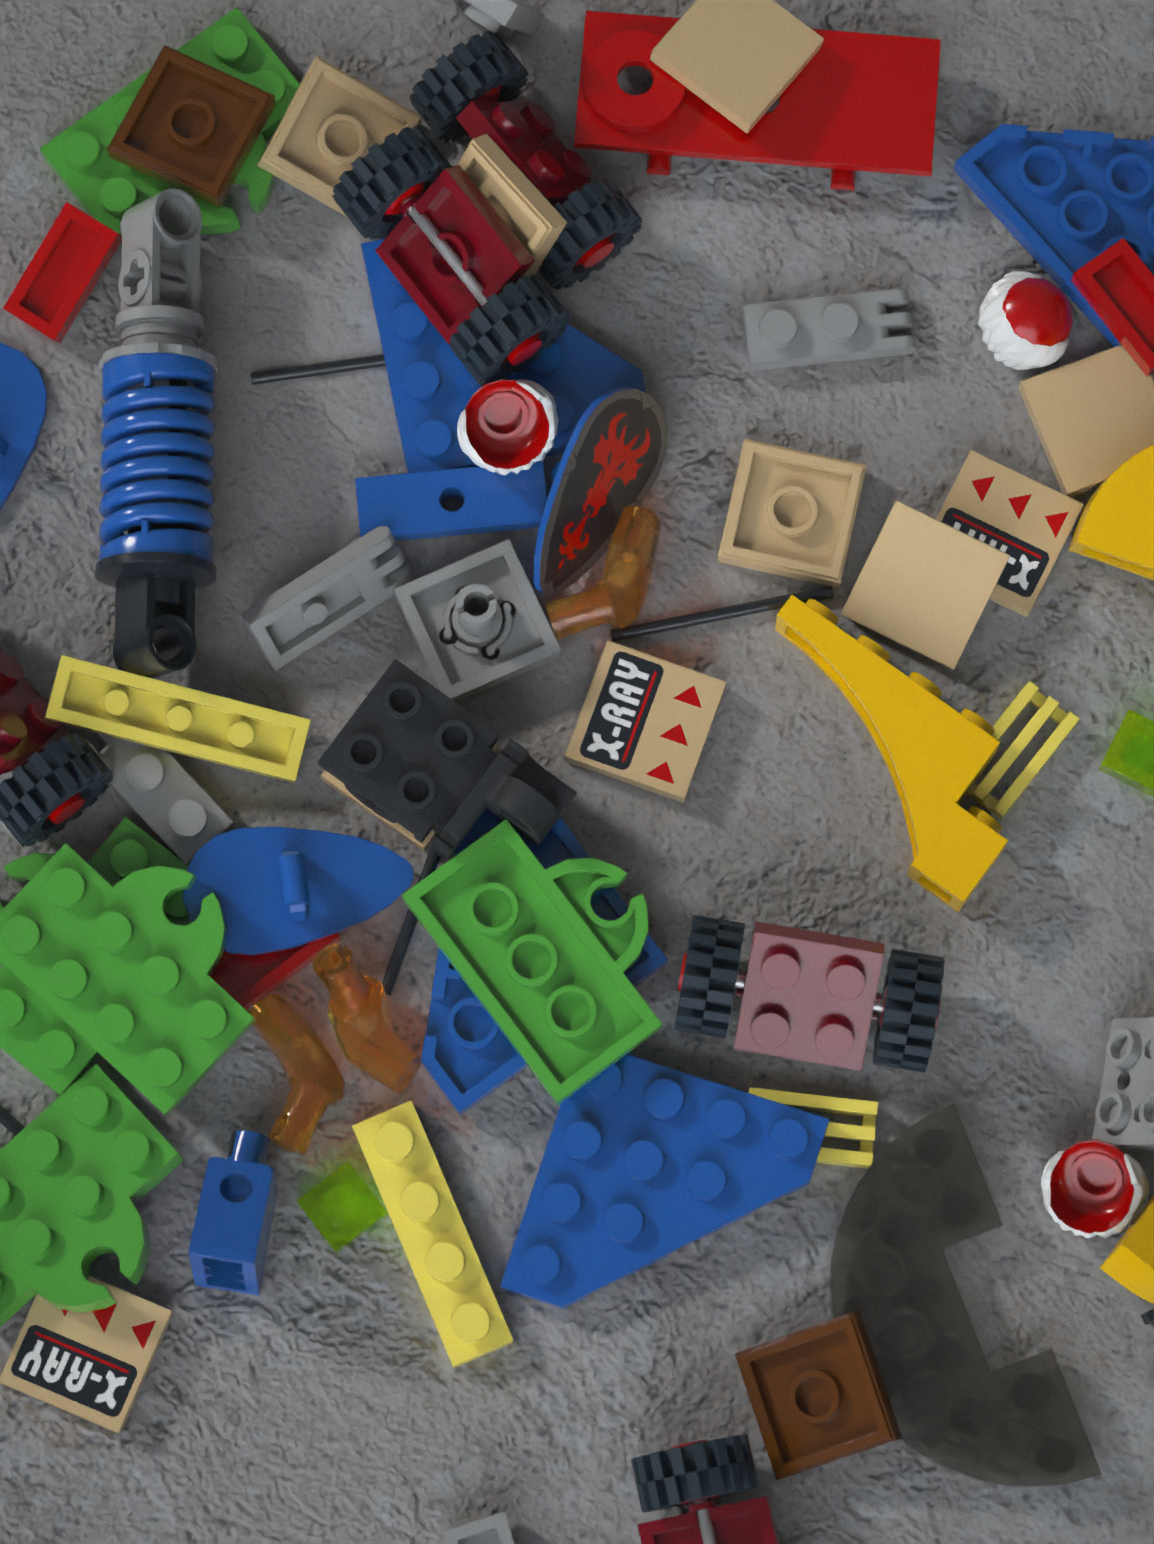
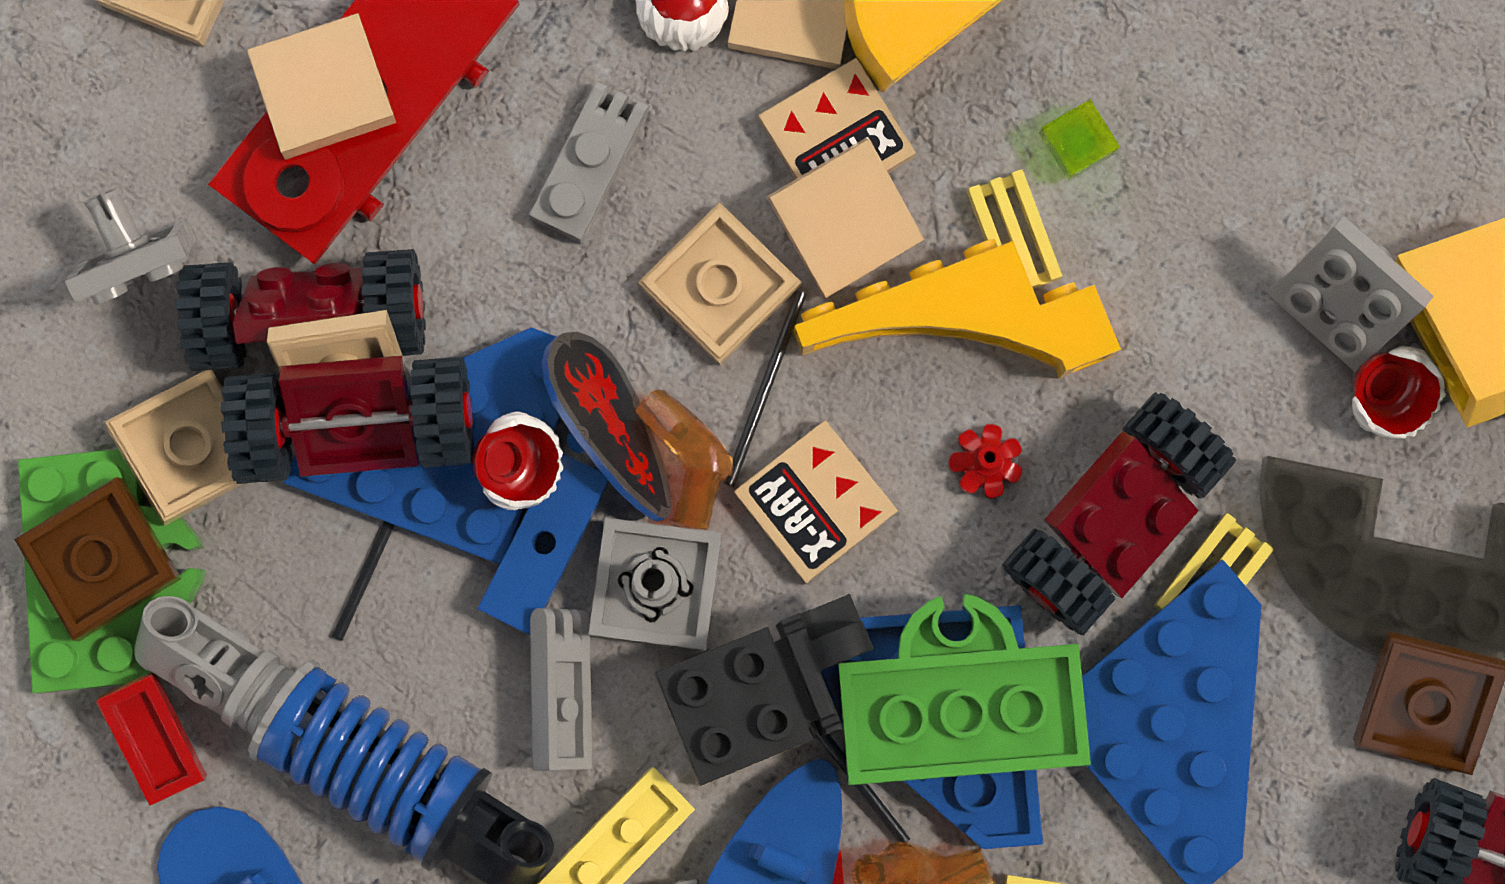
camera: 55 degrees left, 5 degrees up
none -> red plant [948,424,1022,499]

